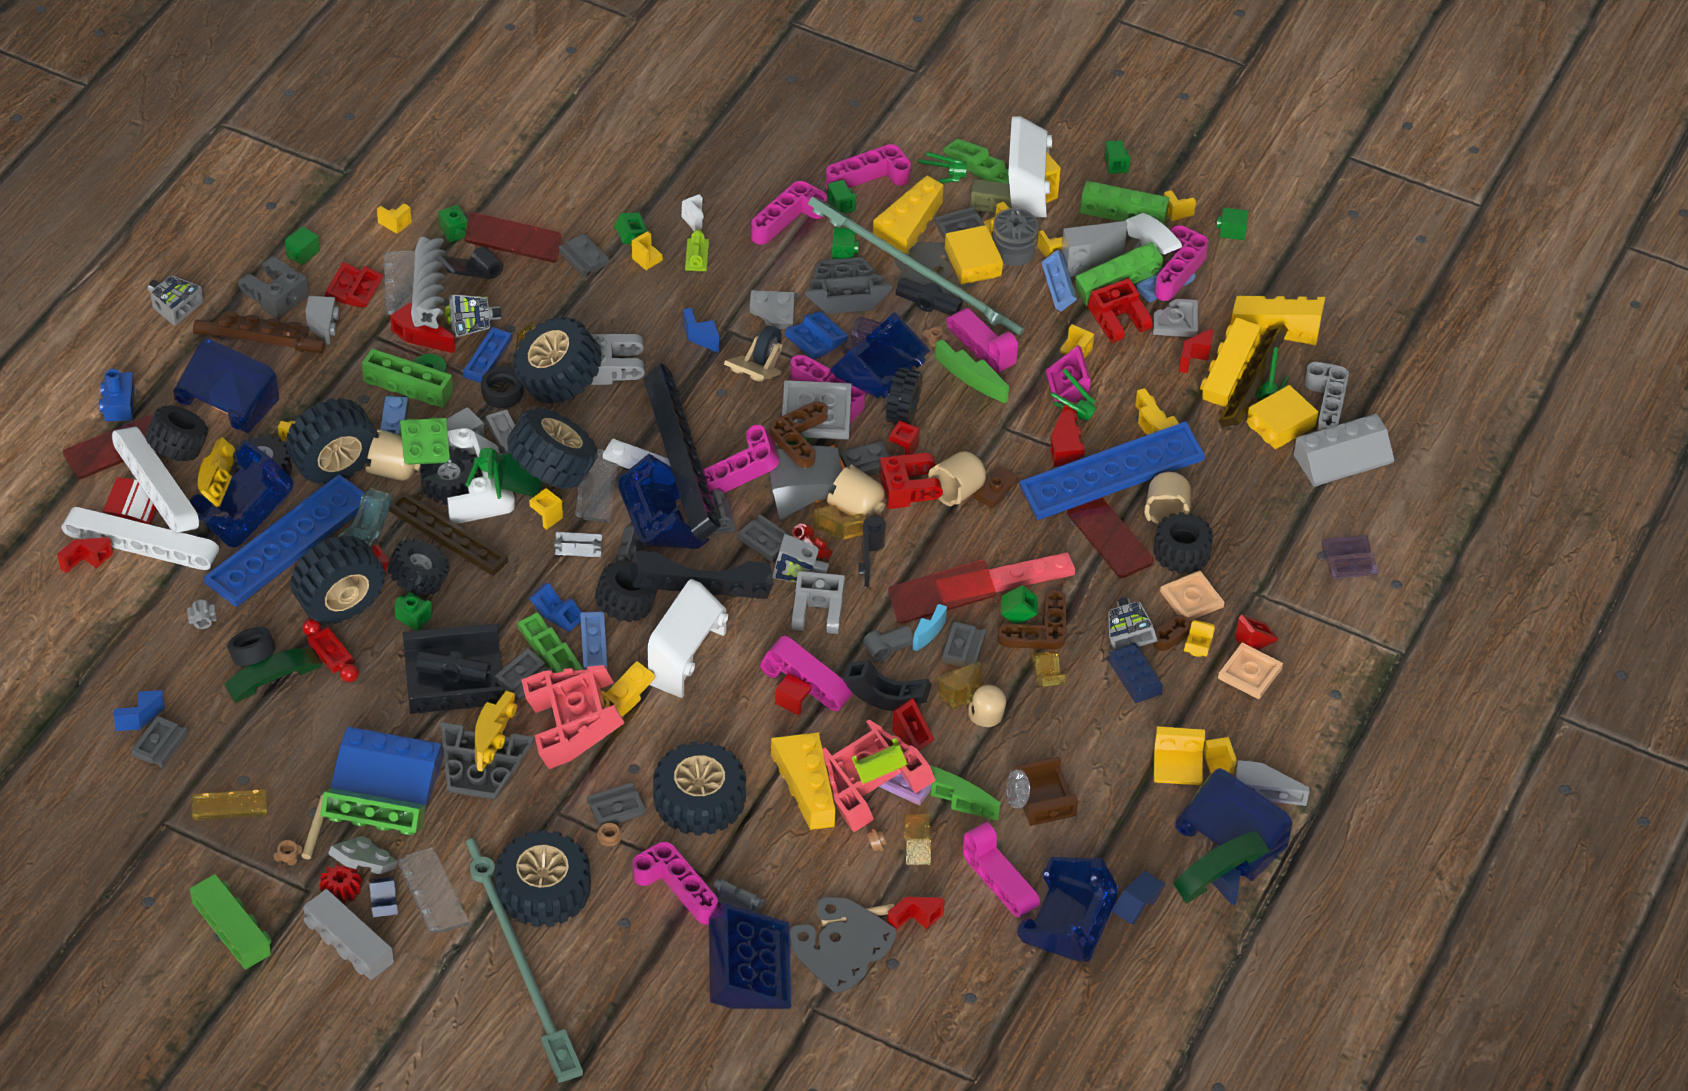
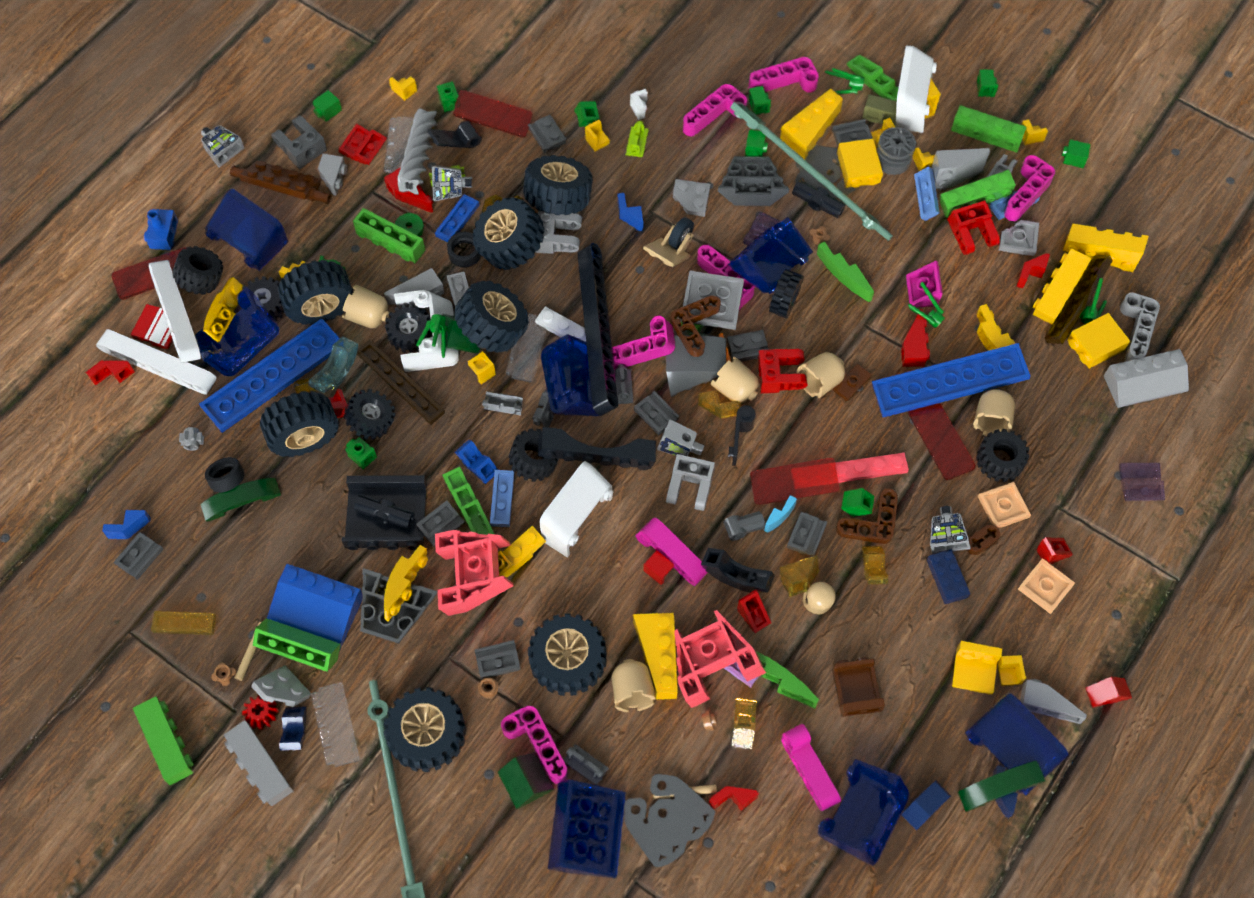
camera: 10 degrees right, 15 degrees up
red plate [302,619,359,683] -> none
medium blue hinge [381,396,408,435] -> none
bright green bracket [399,417,450,465] -> none
blue slope [785,311,849,360] -> none
red plate [792,523,833,559] -> none
lime hinge [851,738,908,784] -> none
red panel [889,420,920,455] -> none
dark pink beam [946,308,1018,374] -> none
clear gear [1005,770,1030,809] -> none
yellow panel [1060,324,1094,359] -> none
white slope [1125,213,1182,254] -> none
yellow bracket [1184,620,1215,657] -> none
none -> dark green slope [498,752,554,810]
none -> black wheel [523,155,593,216]
none -> tan cylinder [612,659,655,712]
none -> slope [1085,677,1132,708]

